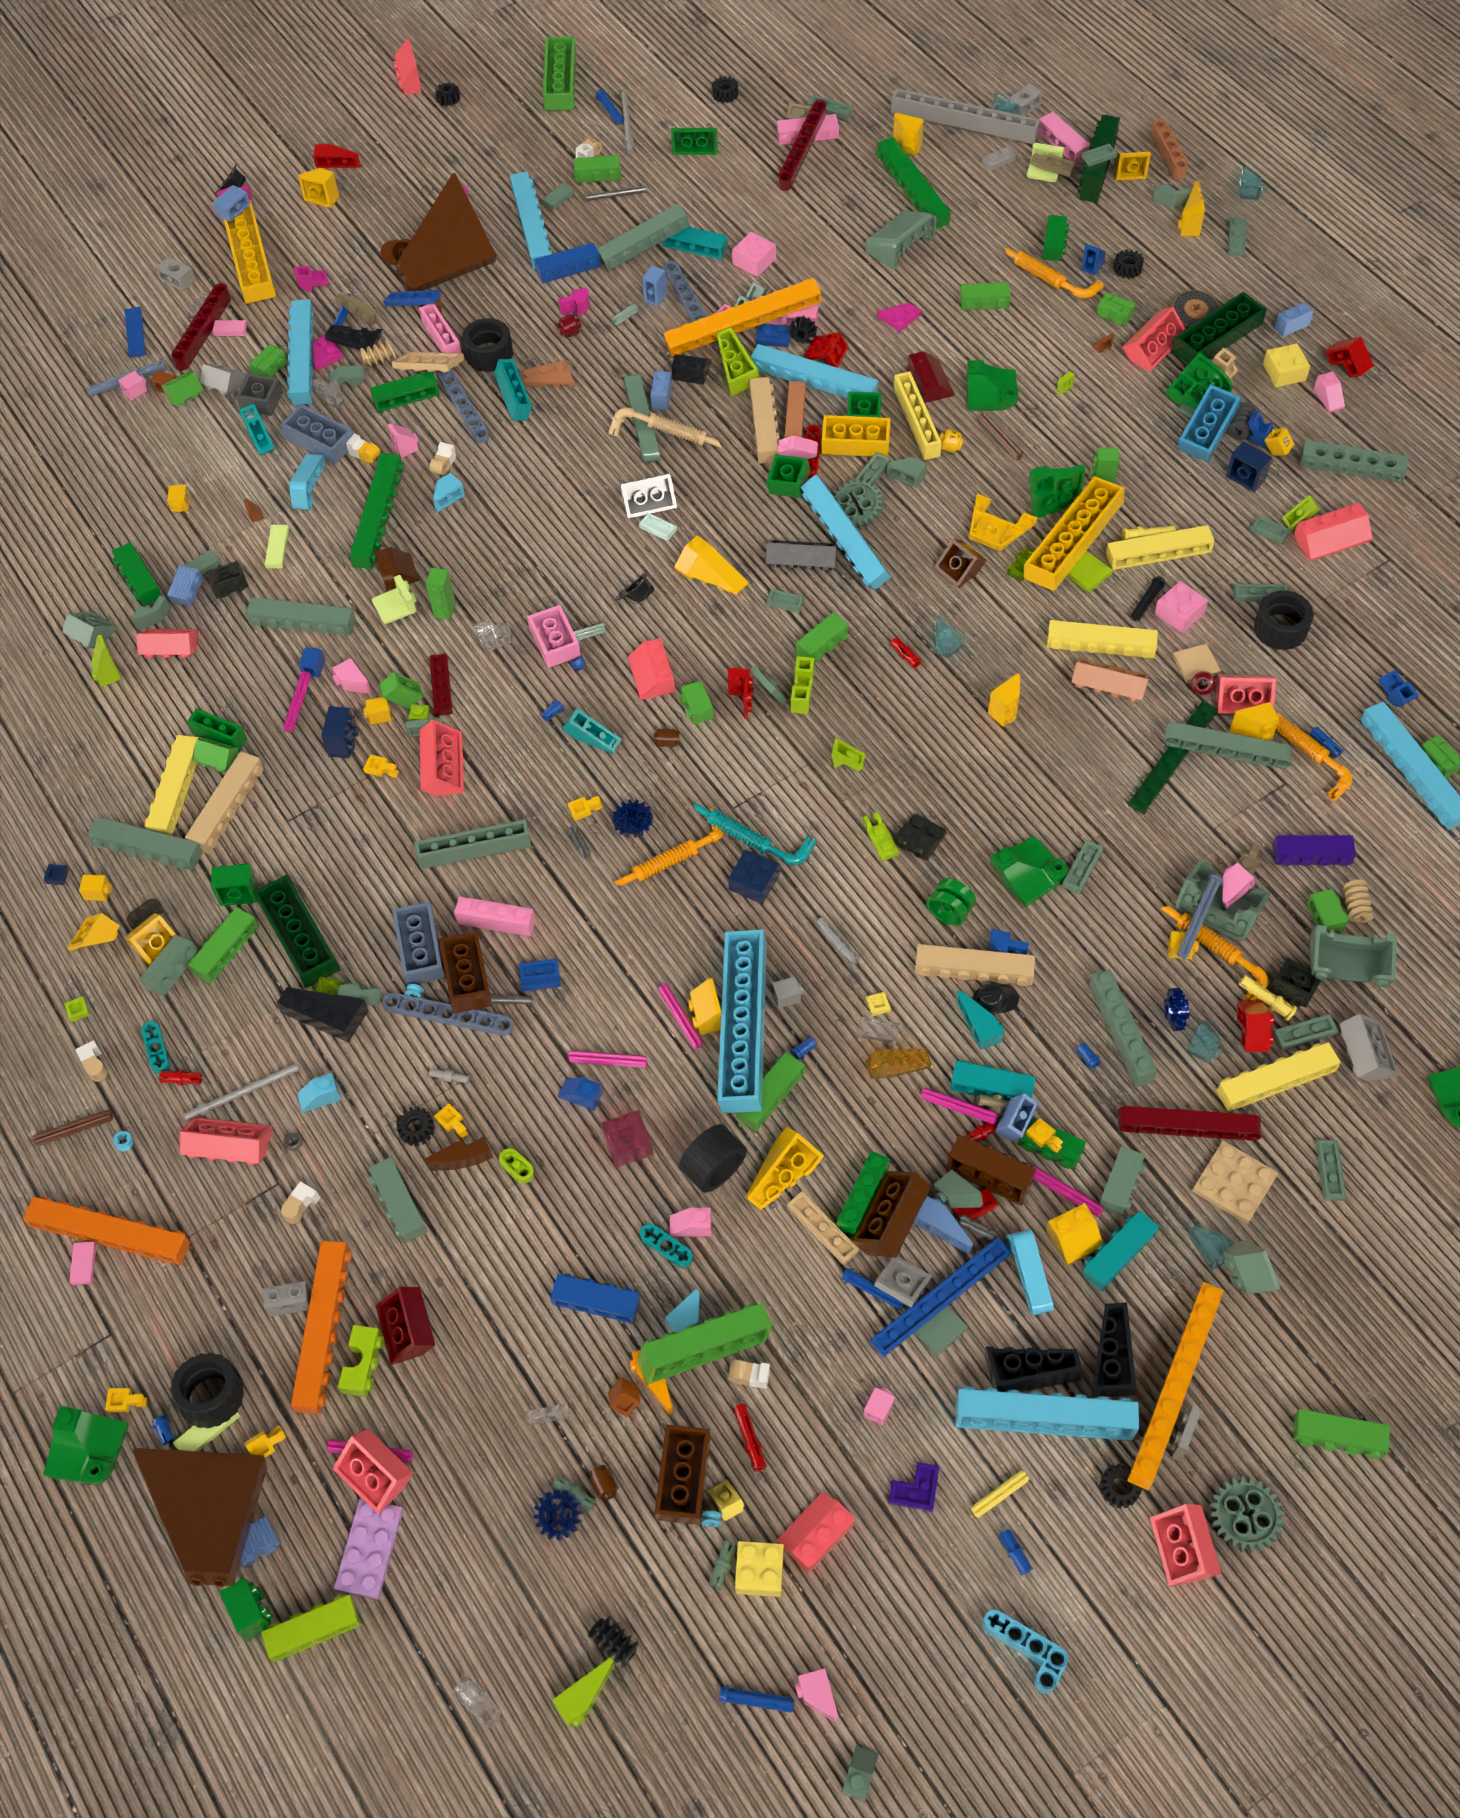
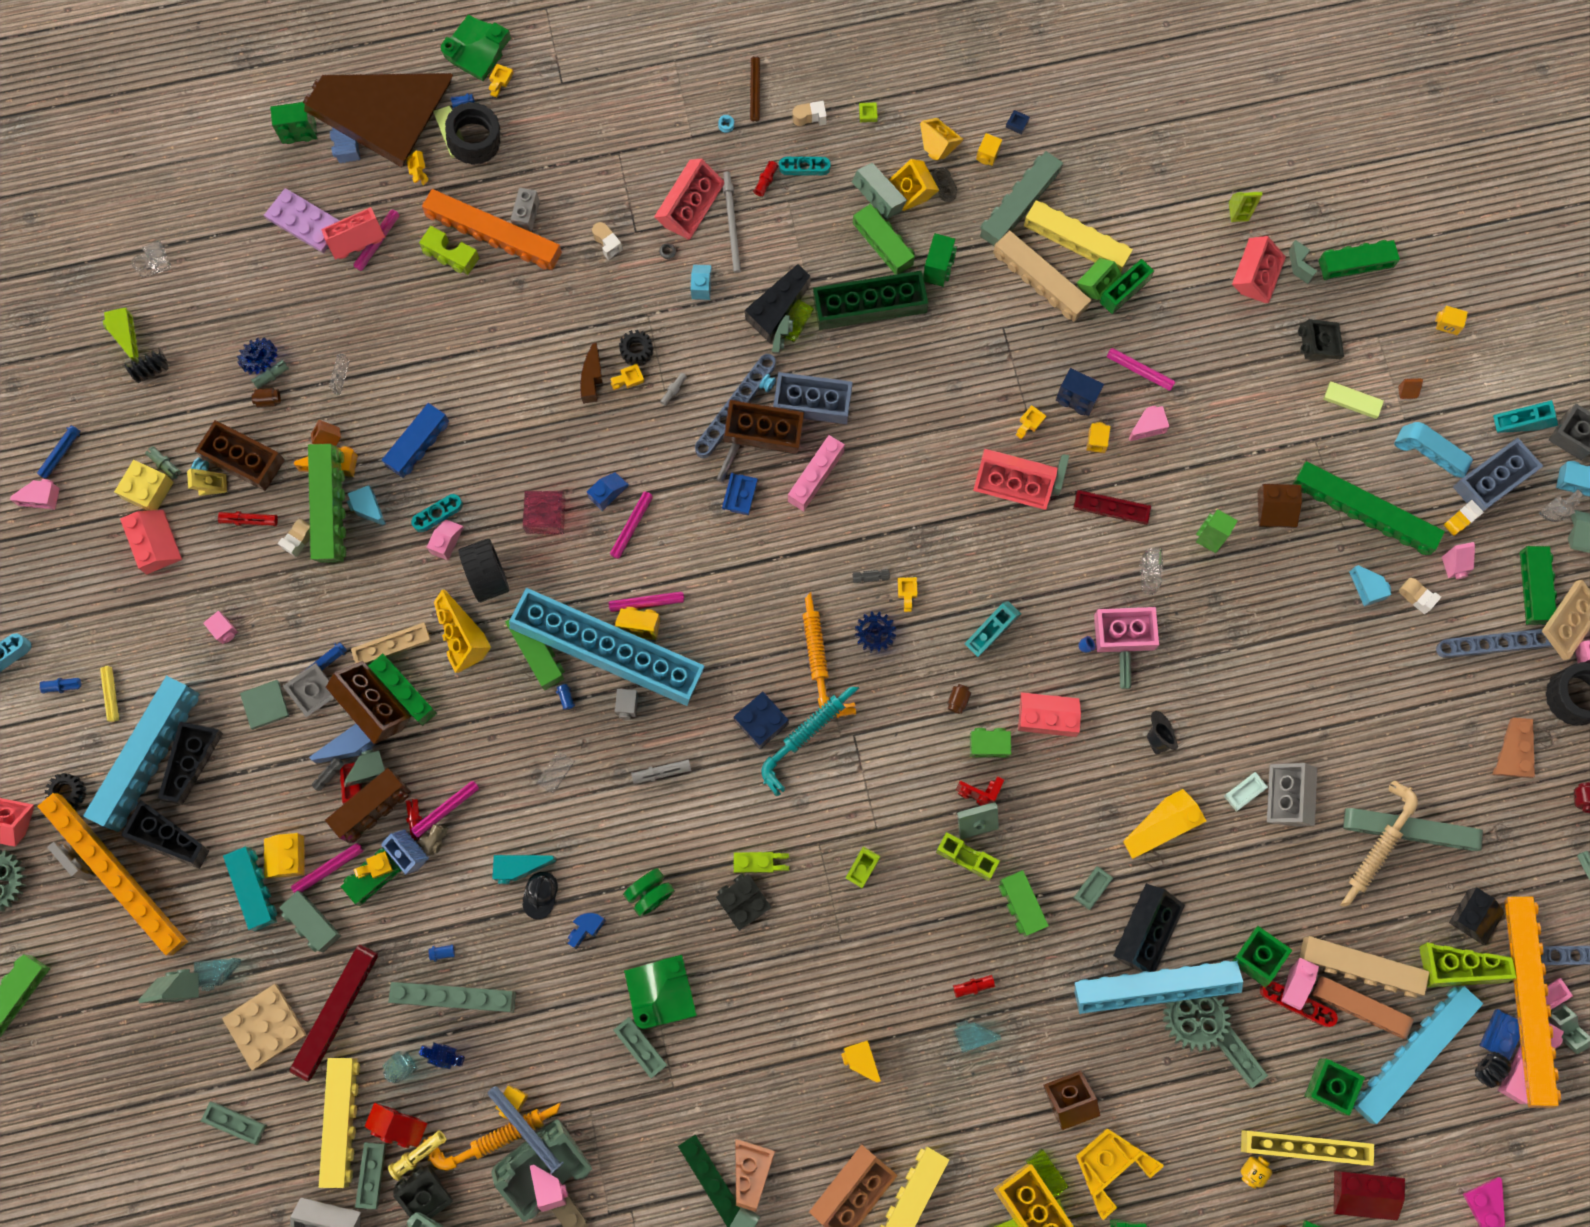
camera: 110 degrees right, 15 degrees up
orange brick [23,1196,191,1266] -> none
sand green slope [62,612,117,648] -> none
bright pink tile [69,1242,97,1285] -> none
medium blue brick [167,565,203,606] -> none
sand green tile [183,550,220,575] -> none
sand green brick [246,597,356,636] -> none
lime brick [261,1594,362,1663] -> none
blue brick [299,648,326,677] -> none
sand green brick [368,1157,427,1243] -> none
yellowish green bracket [372,575,417,624] -> none
dark red slope [376,1286,435,1365] -> none
bright green brick [379,672,424,709] -> none
lime plate [408,704,430,721] -> none
sand green brick [414,819,531,869] -> none
teal brick [494,359,532,421] -> none
lime plate [499,1148,534,1184] -> none
blue pin [540,700,564,722] -> none
medium blue brick [651,371,672,410] -> none
red bracket [803,332,849,368] -> none
yellow brick [822,415,891,457] -> none
clear yellow slope [865,1049,932,1079] -> none
light yellow tile [866,992,891,1016] -> none
blue tile [869,1237,1012,1358] -> none
sand green slope [887,457,927,488] -> none
dark purple tile [888,1462,939,1512] -> none
tan brick [915,944,1035,986] -> none
teal brick [950,1061,1036,1101] -> none
medium azure beam [1006,1229,1054,1316] -> none
none -> nougat wing [735,1139,775,1212]

